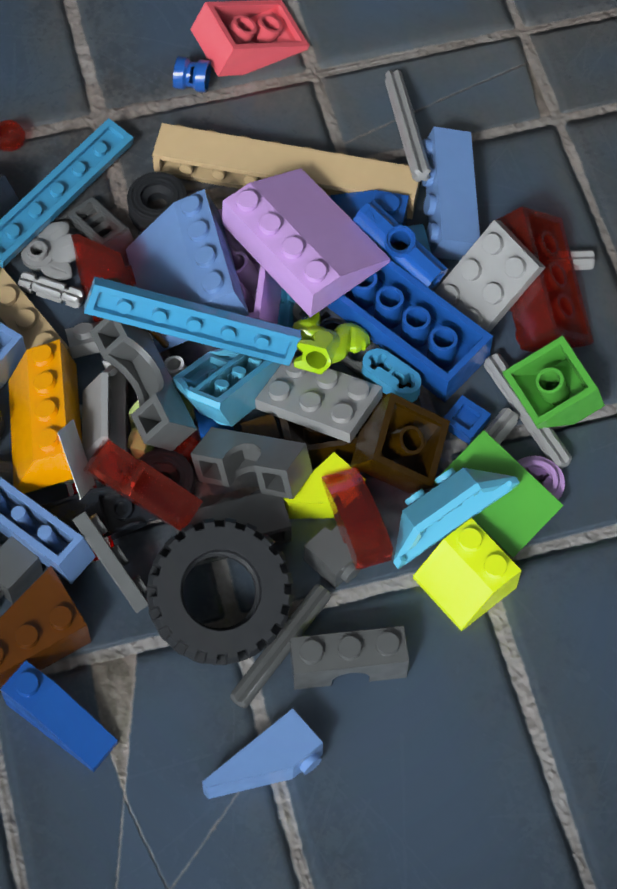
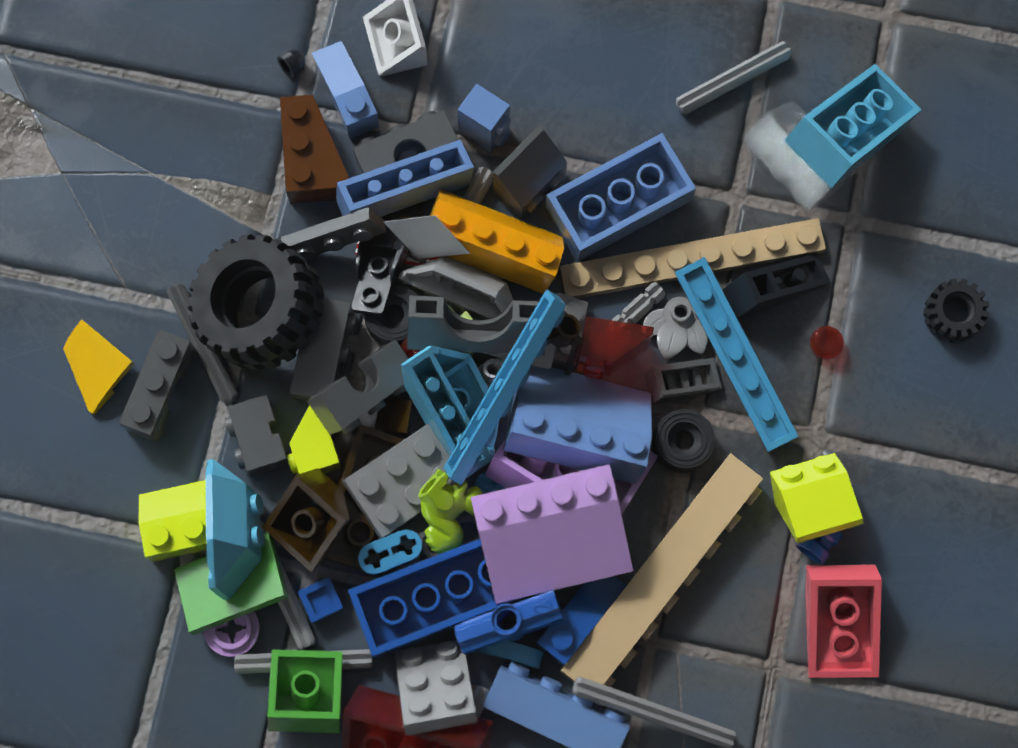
camera: 115 degrees right, 15 degrees up
blue slope [0,660,118,772] -> none
clear red slope [83,439,203,531] -> none
medium blue slope [202,708,323,799] -> none
clear red slope [321,467,393,570] -> none
none -> yellow slope [63,320,134,415]
none -> neon yellow slope [770,453,864,543]

